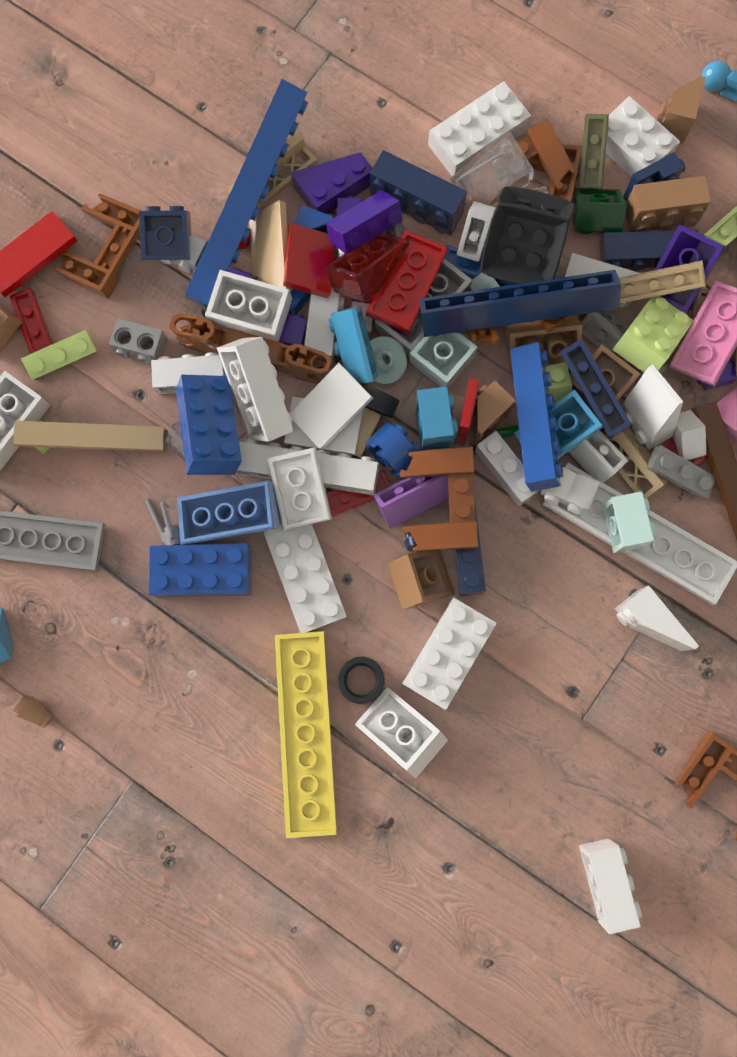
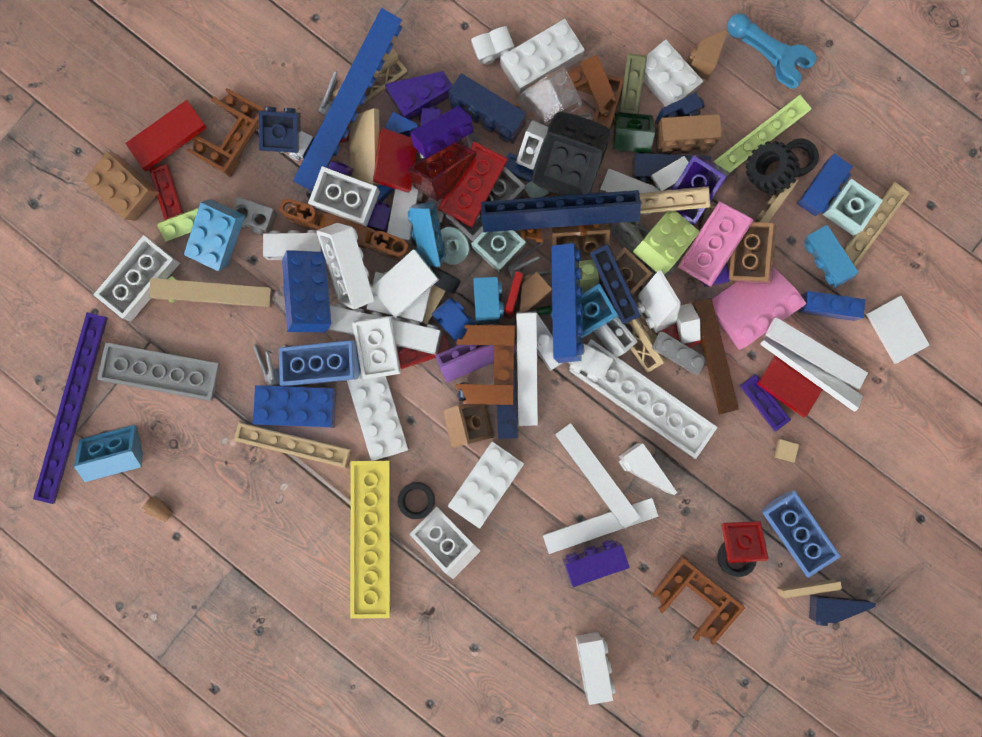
camera: 10 degrees left, 5 degrees up
light aqua brick [602,492,656,554] -> none
none -> dark azure brick [184,199,245,271]
none -> tan tile [234,422,351,468]
none -> light grey plant [318,71,338,117]
none -> white brick [471,26,514,65]
none -> light grey plant [507,242,551,280]
none -> white tile [516,312,538,426]
none -> white tile [543,498,659,554]
none -> white tile [555,423,640,529]
none -> dark purple brick [562,539,630,587]
none -> white tile [651,156,689,191]

